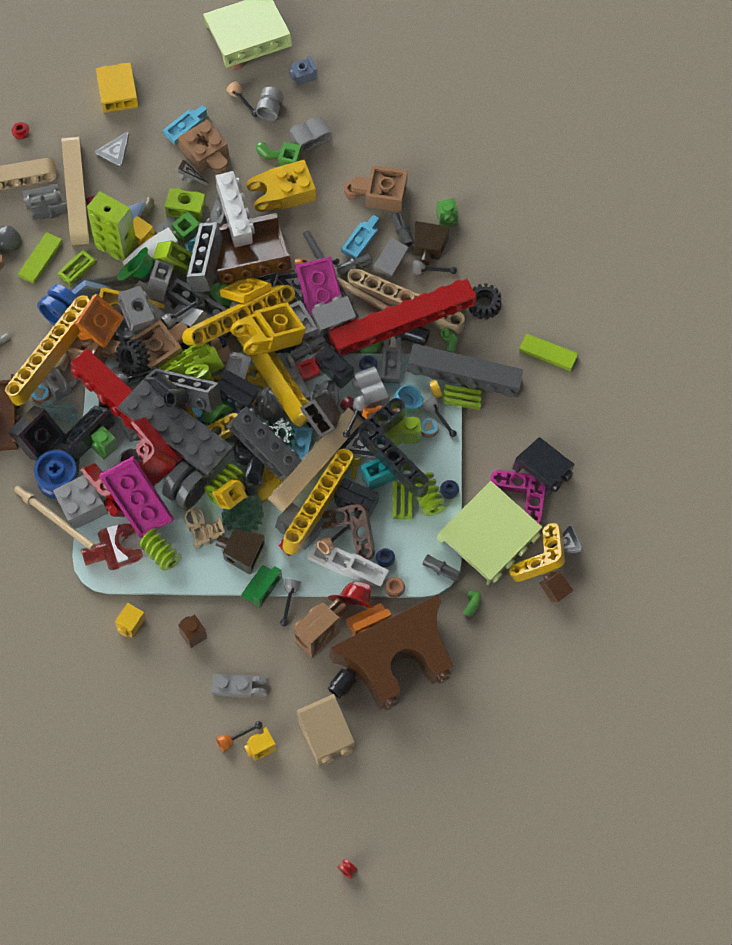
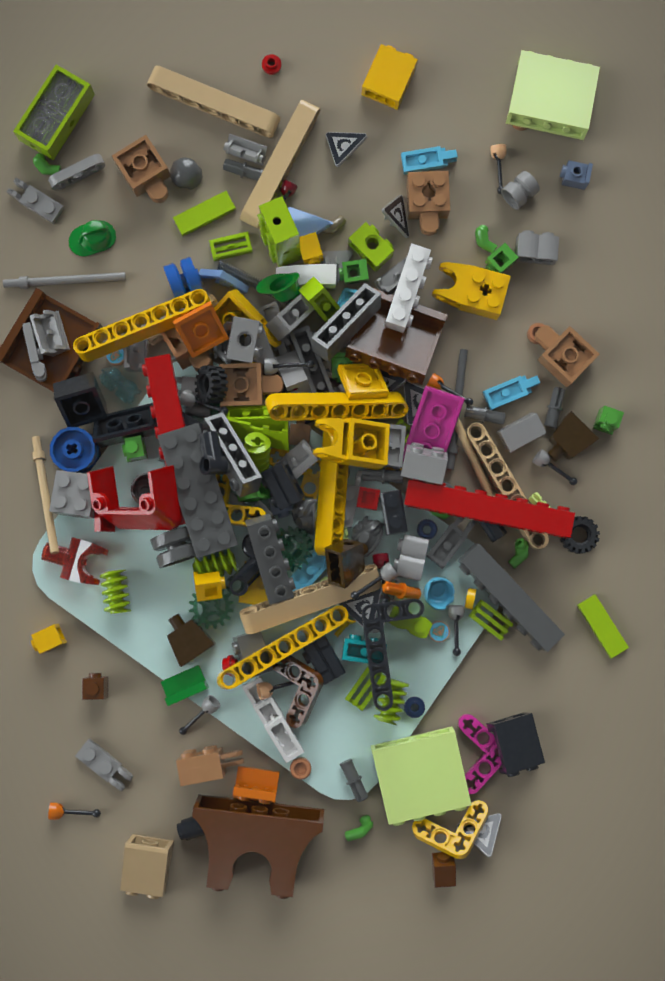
camera: 30 degrees right, 20 degrees up
dark pink tile [99,456,174,539] -> none
tan piece [185,508,225,549] -> none
yellow brick [244,727,277,761] -> none
red piece [328,582,373,608] -> none
dark blue plate [376,548,395,567] -> none

